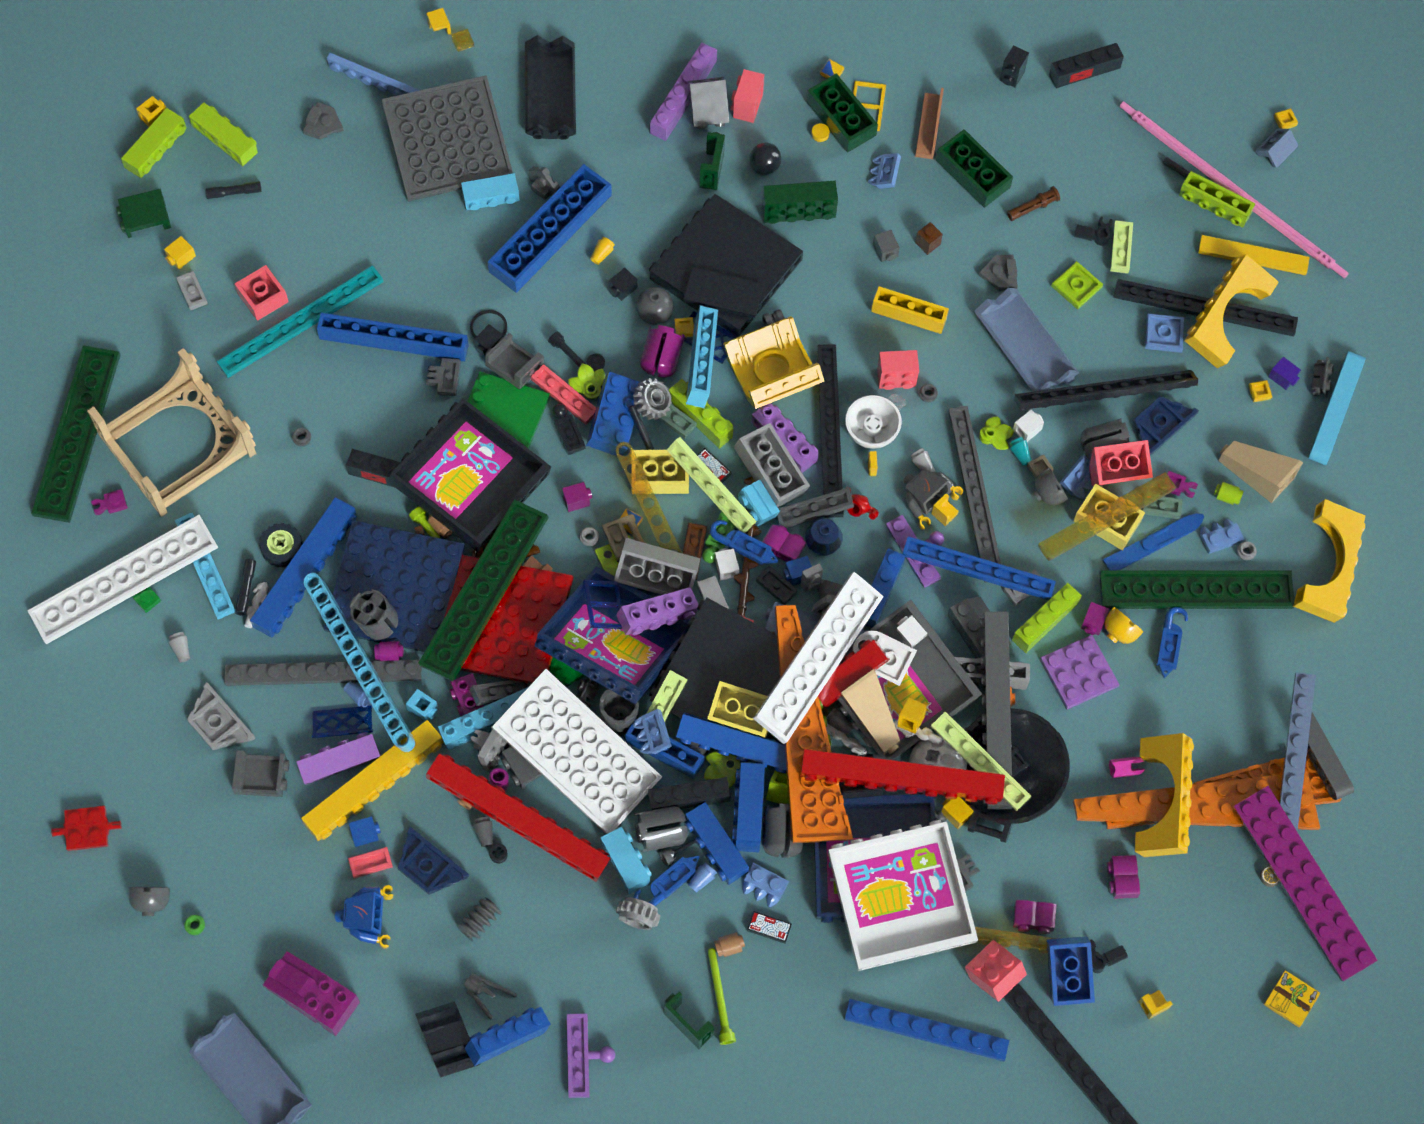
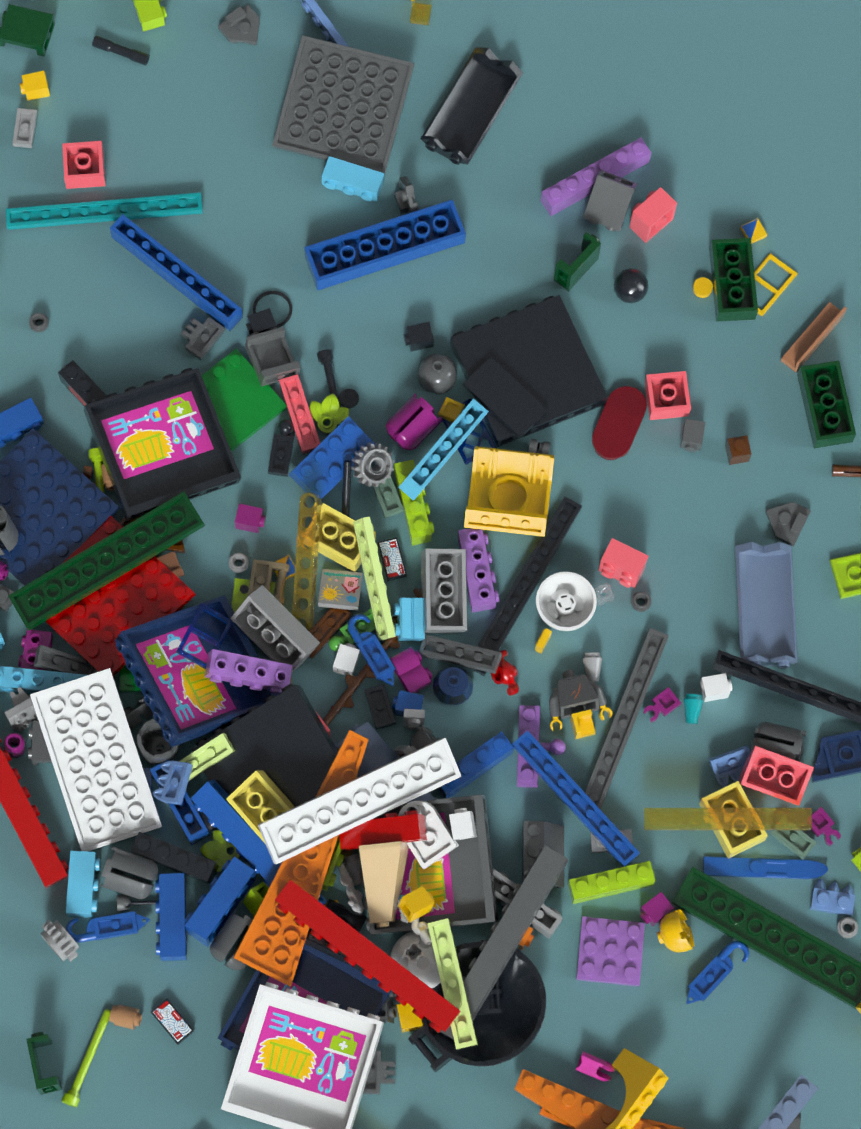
camera: 30 degrees right, 5 degrees up
yellow cone [590,237,615,265] -> none
medium blue cone [688,862,717,893] -> none
white tile [697,576,729,609] -> none
medium blue plate [743,863,789,907] -> none
dark green brick [762,180,838,224] -> none
medium blue plate [868,153,901,189] -> none
yellow brick [871,286,949,334] -> none
lime plate [979,417,1014,450] -> none
dark tan plate [1027,454,1054,478] -> none
dark grey cylinder [1033,467,1068,506] -> none
none -> light grey tile [318,569,363,611]
none -> dark red tile [592,386,647,460]
none -> magenta plate [643,687,681,722]
none -> coral brick [644,371,691,420]

